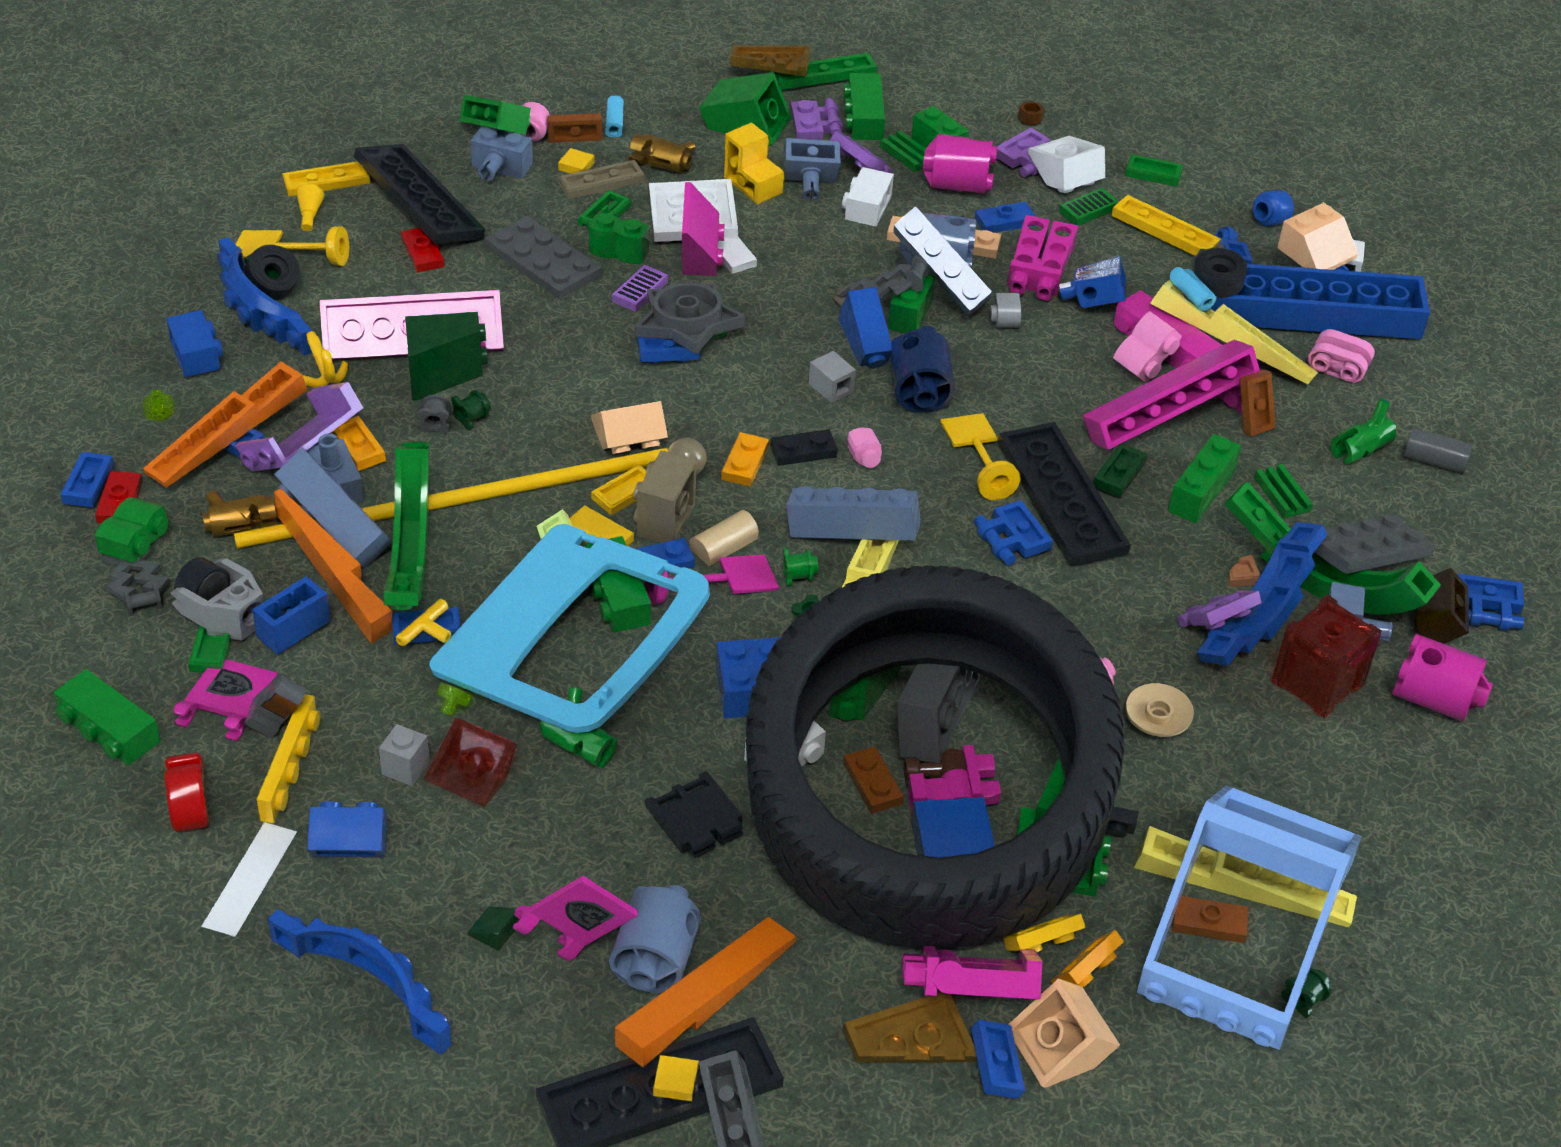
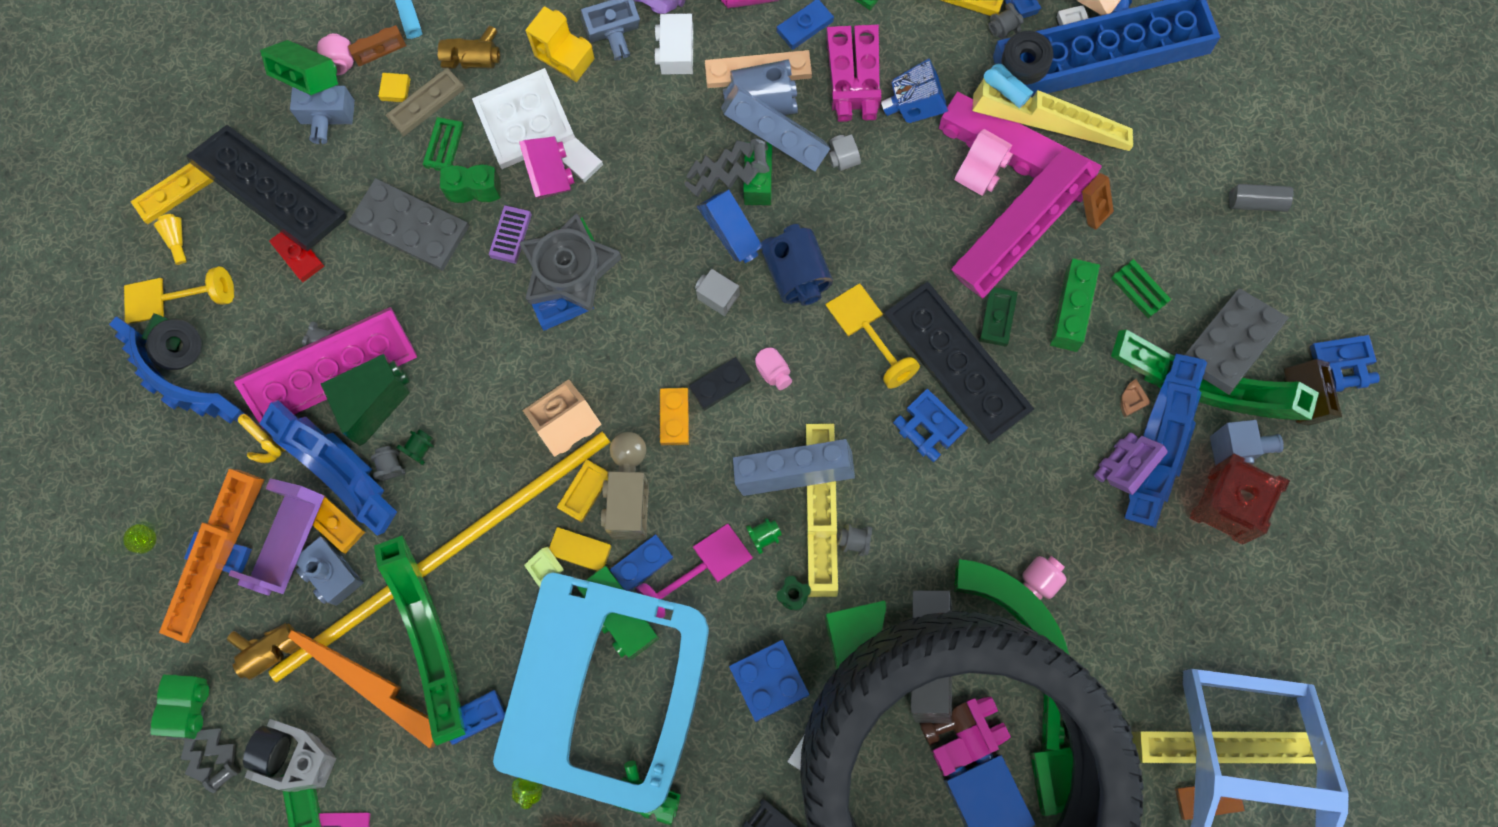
camera: 10 degrees left, 30 degrees up
blue plate [60,452,114,508] -> none
red plate [95,471,143,523] -> none
blue brick [166,310,223,377] -> none
blue brick [252,576,331,655] -> none
sand blue brick [274,448,393,568] -> none
yellow piece [396,599,451,646] -> none
tan brick [689,510,759,567] -> none
dark orange plate [843,746,904,814] -> none
tan dish [1126,683,1194,737] -> none
bright pink brick [1308,329,1375,383] -> none
green piece [1330,398,1396,465] -> none
dark pink cylinder [1392,634,1493,722] -> none
none -> blue piece [259,401,397,536]

